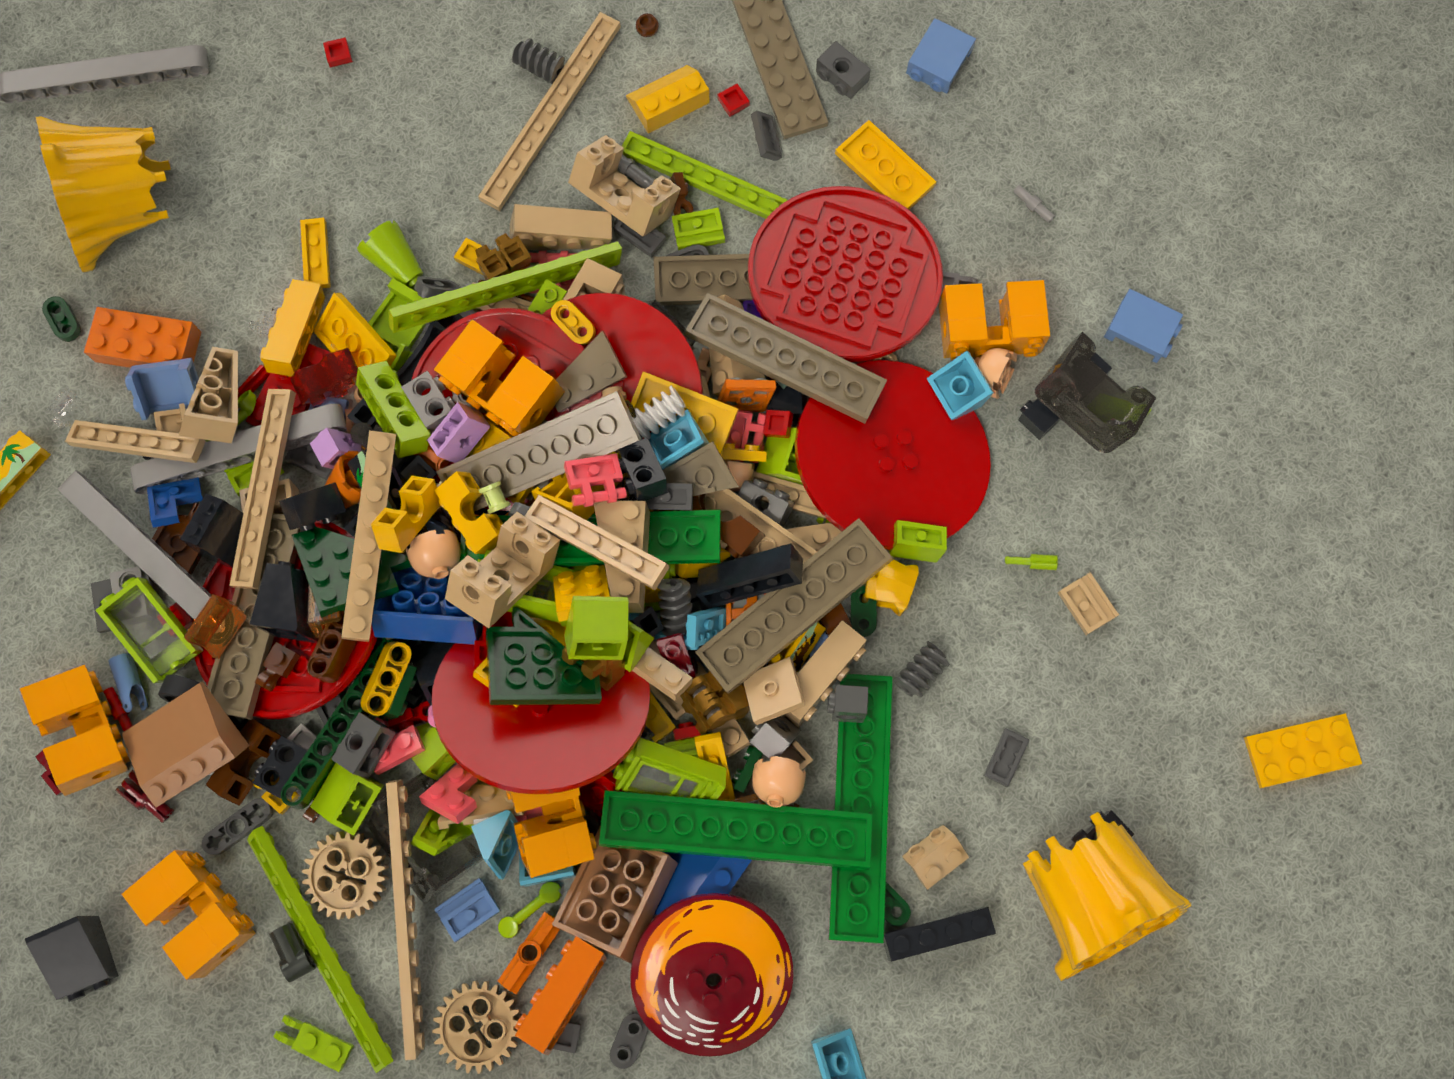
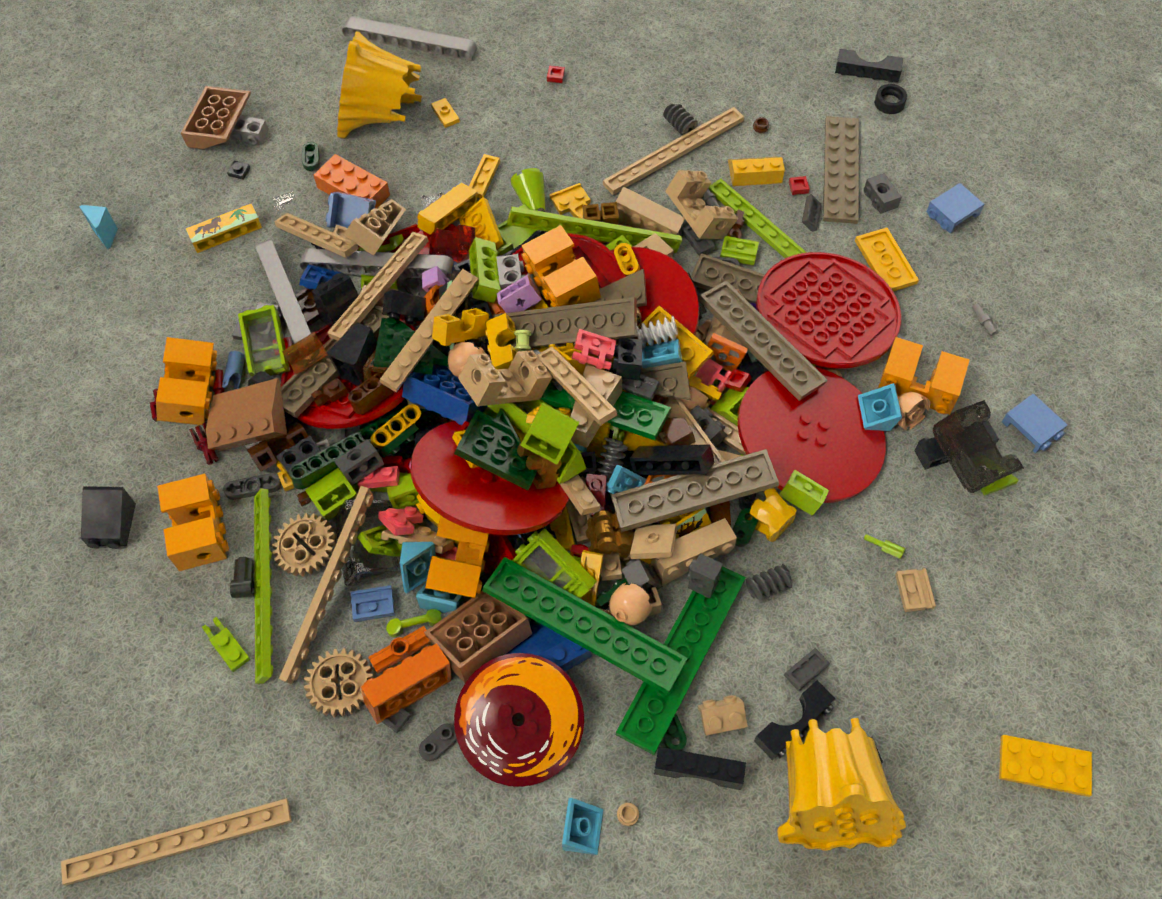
camera: 25 degrees right, 15 degrees down
none -> yellow plate [431,98,460,128]
none -> yellow plate [549,183,591,215]
none -> tan plate [617,803,639,826]
none -> black arch [754,680,836,761]

